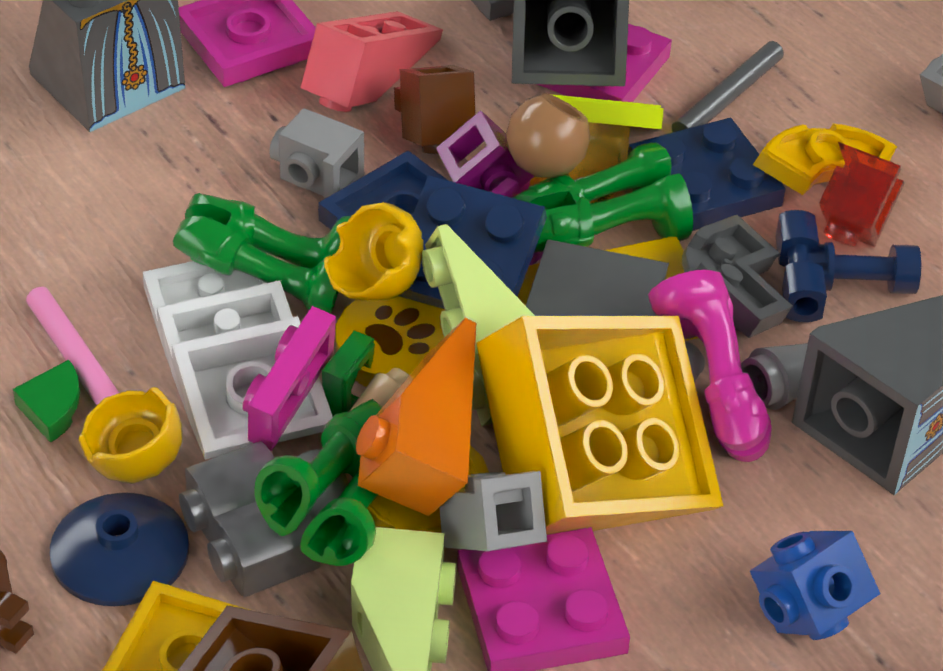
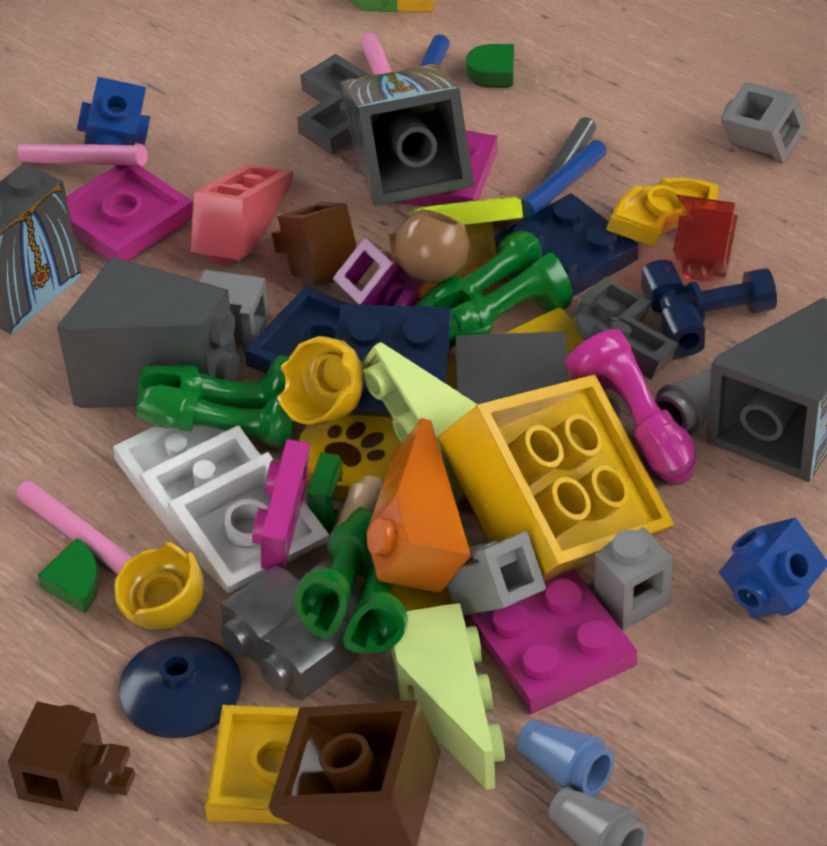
camera: 10 degrees left, 0 degrees up
none -> dark grey slope [57,257,241,408]
none -> blue bar [521,140,606,219]
none -> light grey brick [587,527,673,630]

